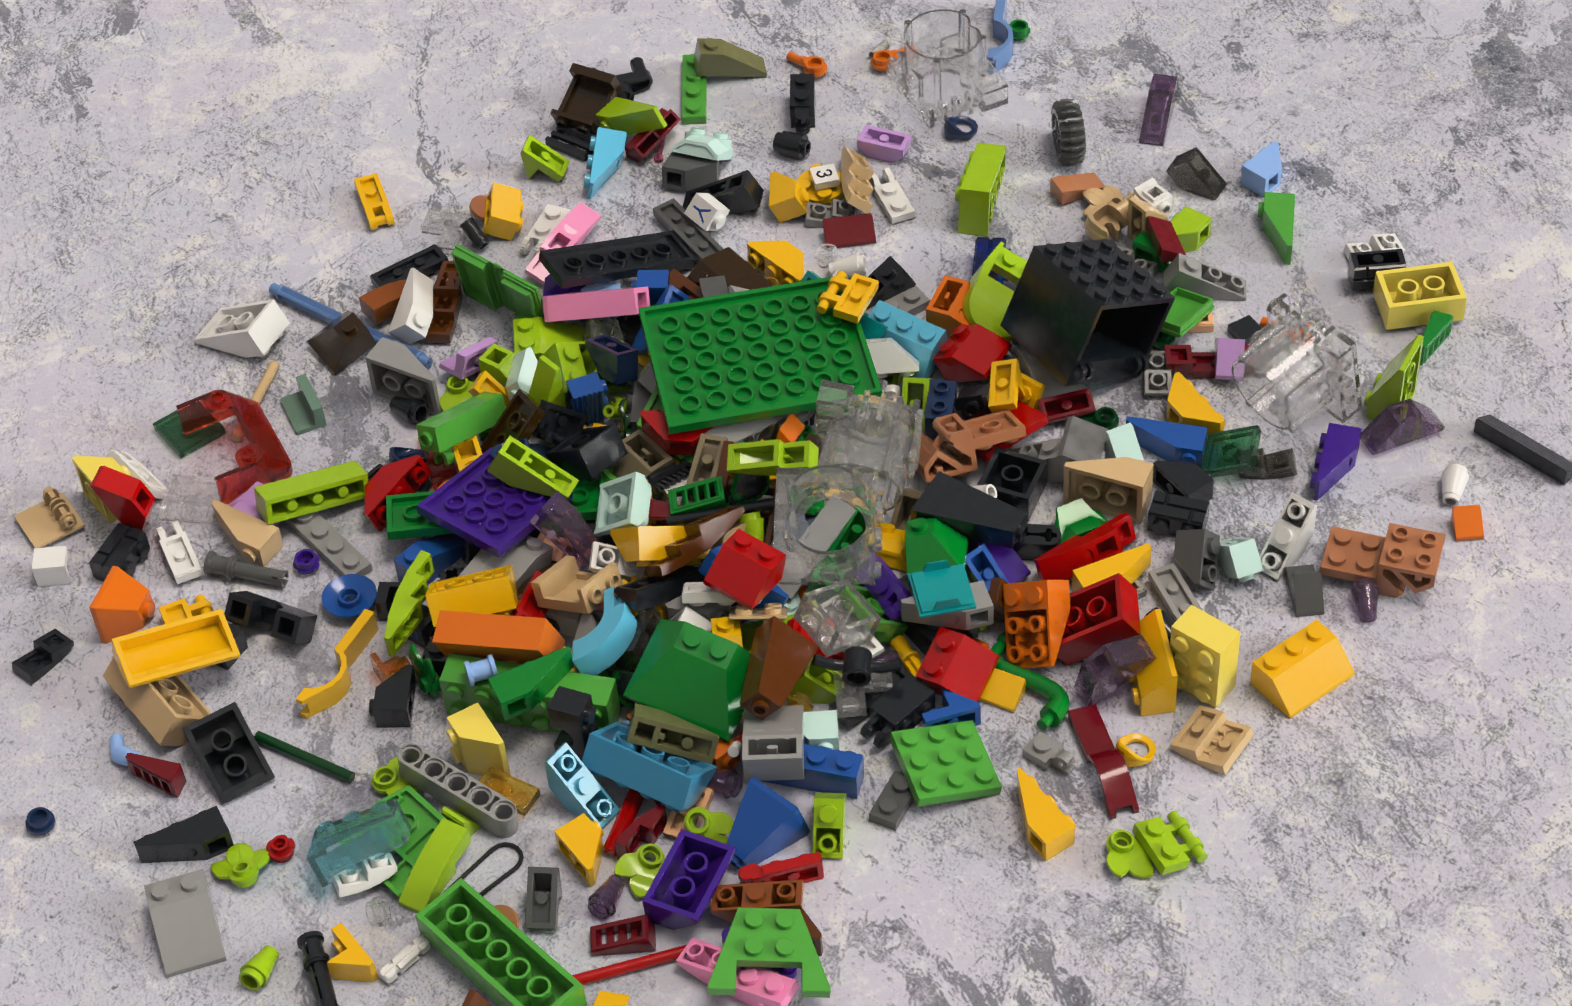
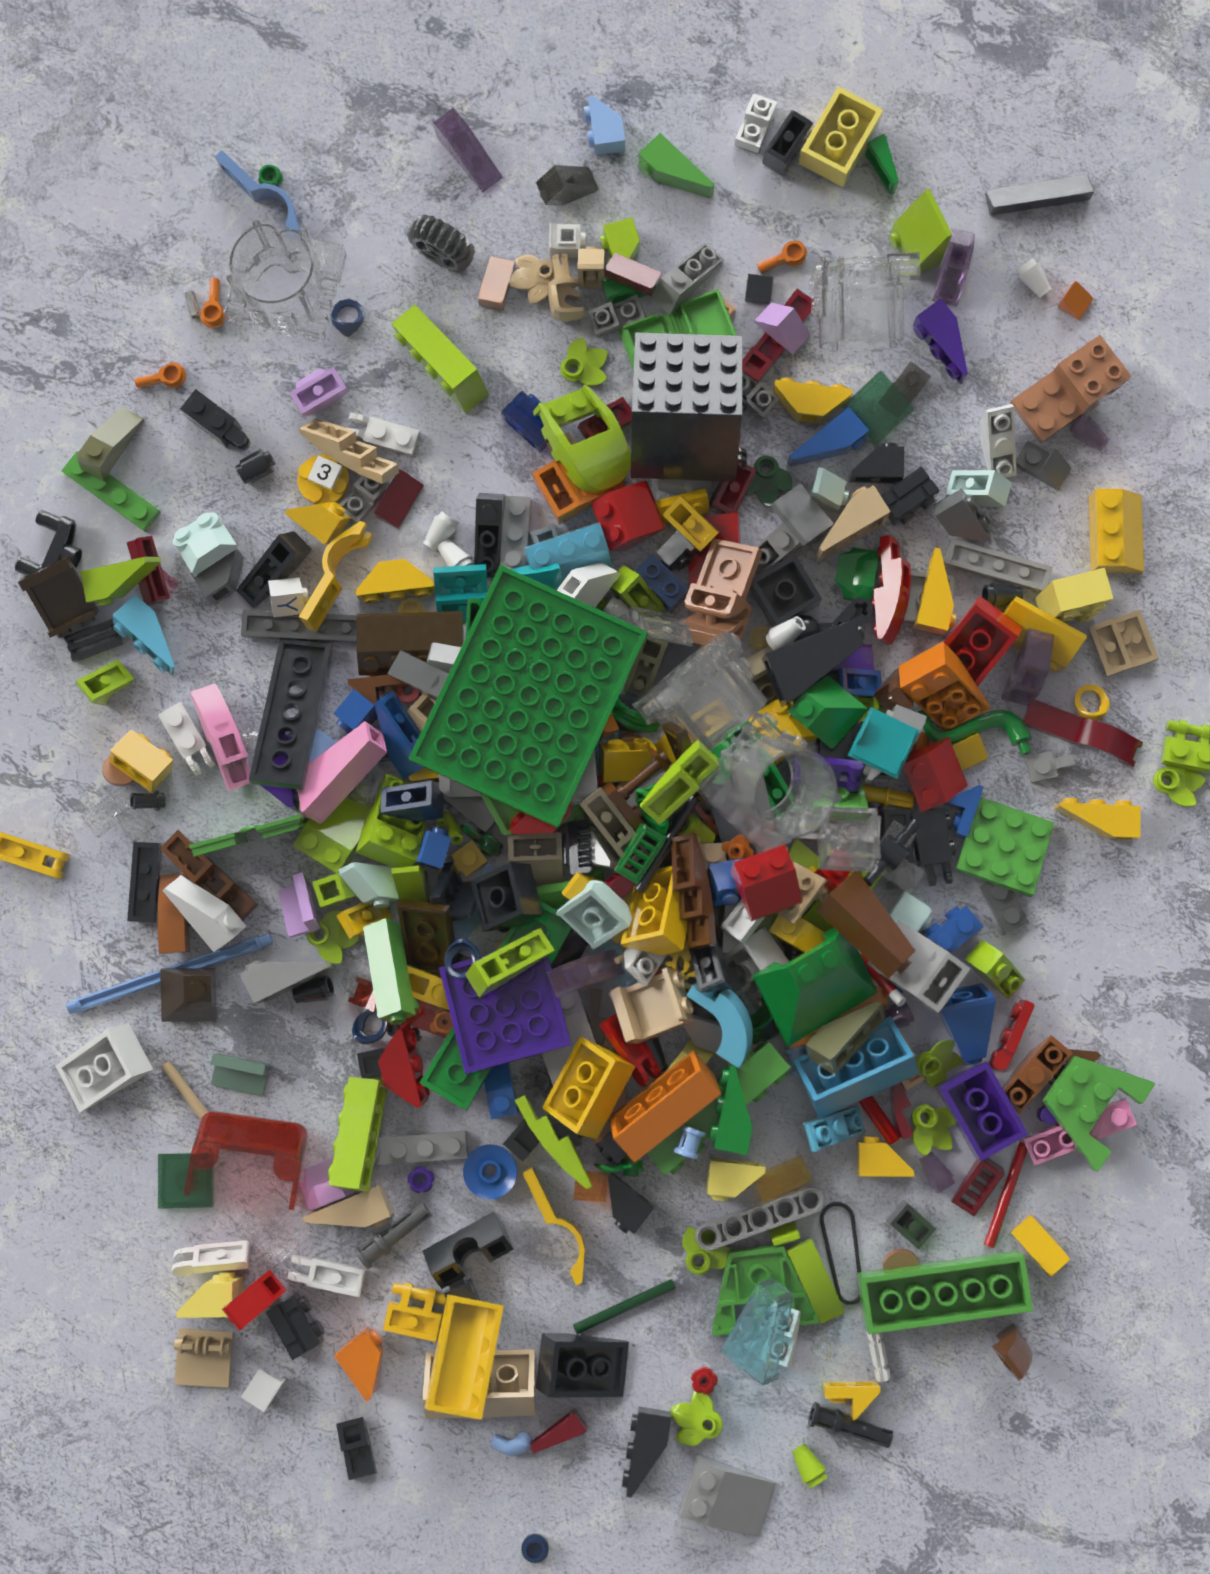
camera: 50 degrees left, 35 degrees up
black arch [547,686,599,770] -> none
yellow plate [816,270,879,324] -> none
none -> yellow piece [299,521,374,632]

